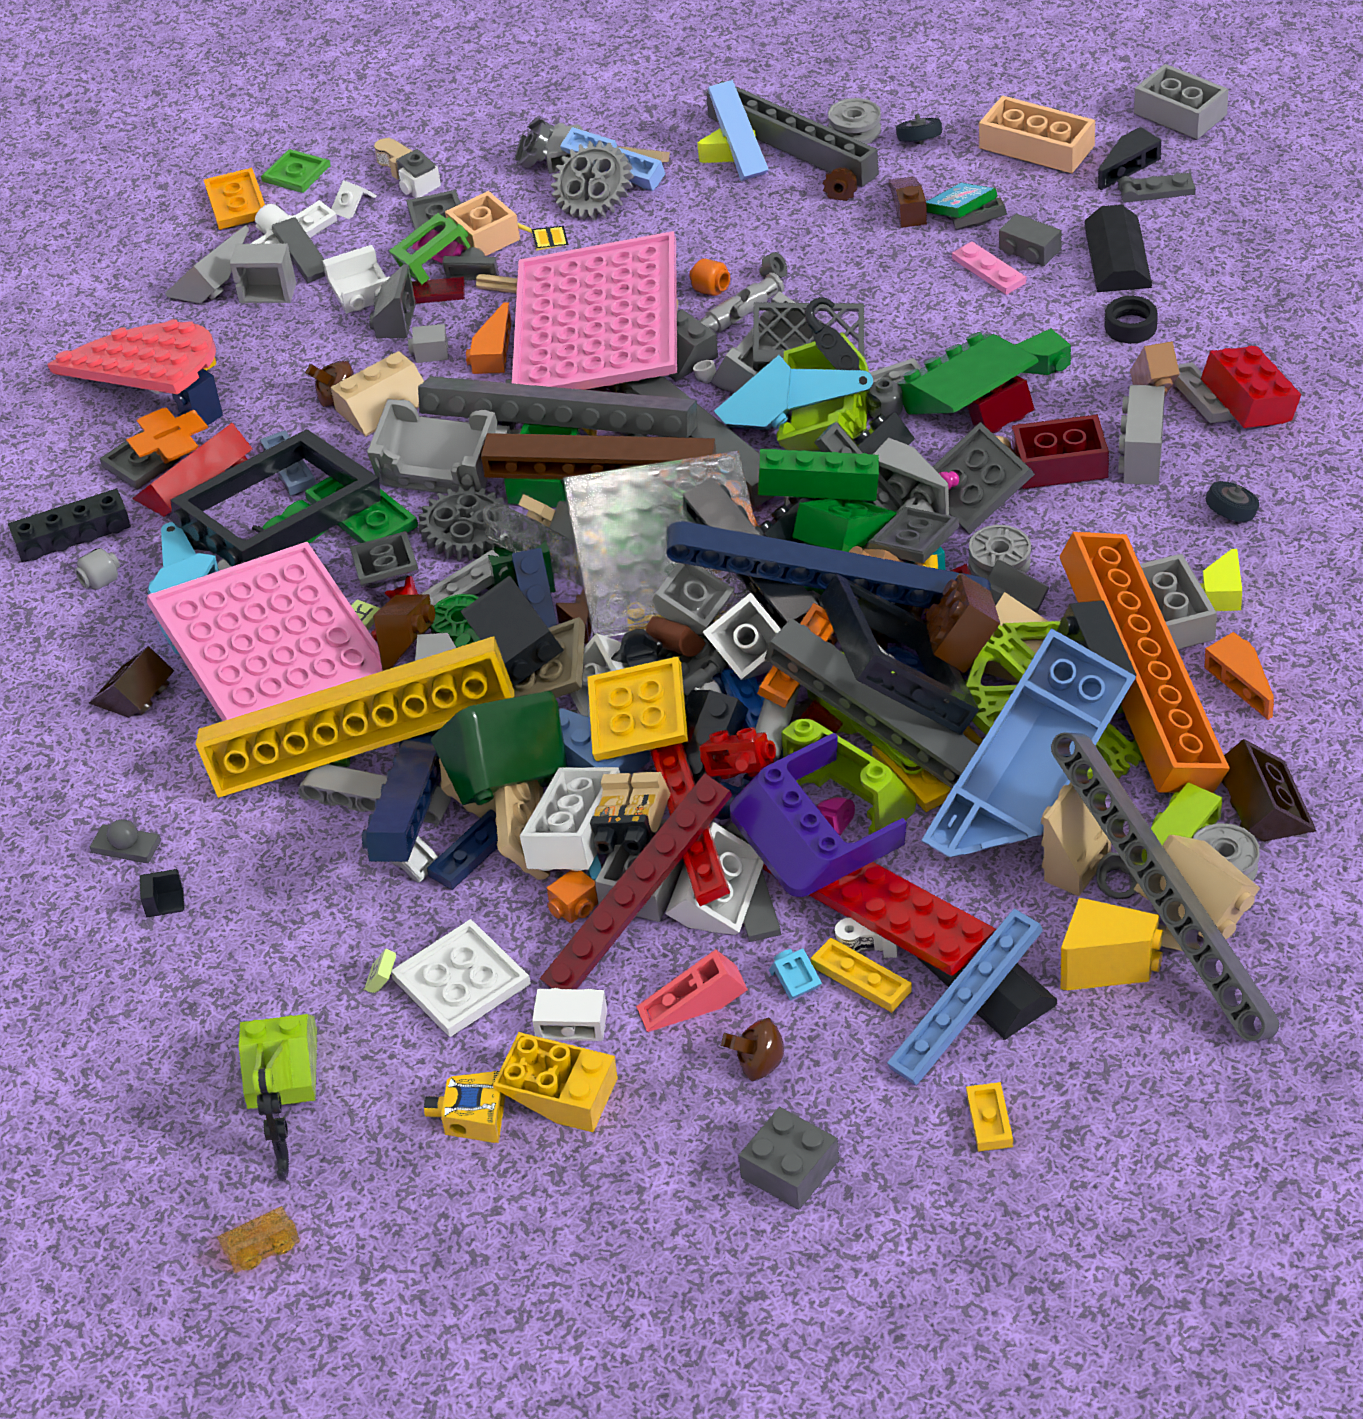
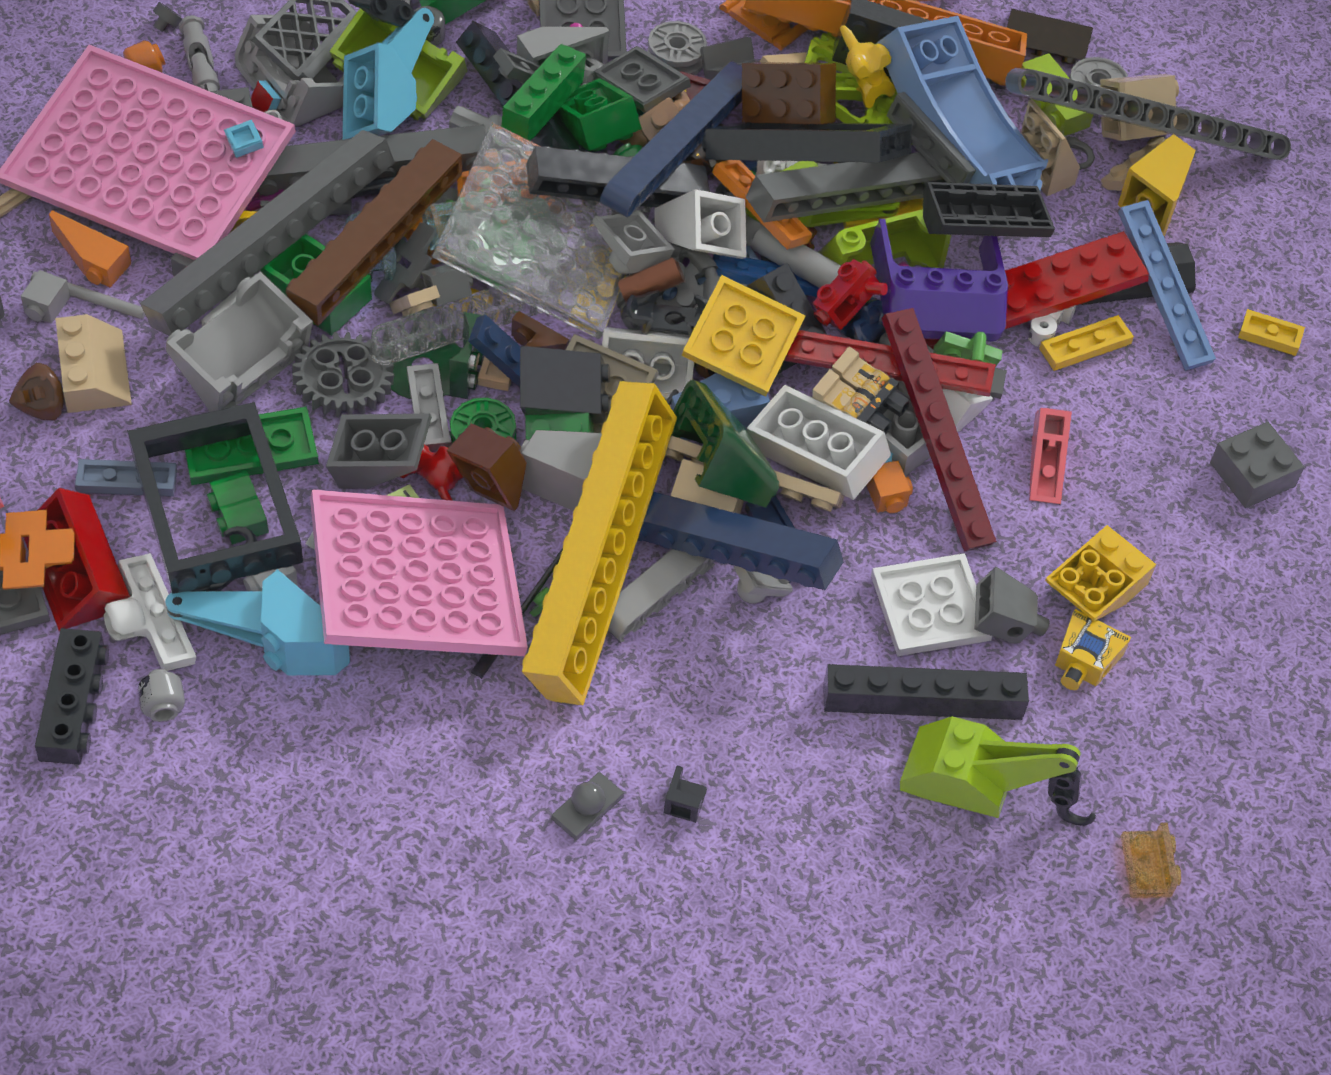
camera: 75 degrees left, 10 degrees up
dark brown slope [89,646,174,718] -> none
yellowish green tile [364,949,396,993] -> none
white brick [532,988,607,1041] -> none
reddish brown piece [720,1018,784,1082] -> none
medium azure bracket [769,948,822,1001] -> none
none -> light grey bar [31,271,146,320]
none -> white plate [104,553,196,671]
none -> medium azure tile [224,119,264,158]
none -> red tile [251,80,281,112]
none -> black brick [823,664,1029,720]
none -> yellow animal [840,25,895,108]
none -> dark grey tile [886,92,976,183]
none -> black piece [923,182,1055,237]
none -> bright green plate [933,331,1002,367]
none -> dark grey torso [974,566,1050,644]

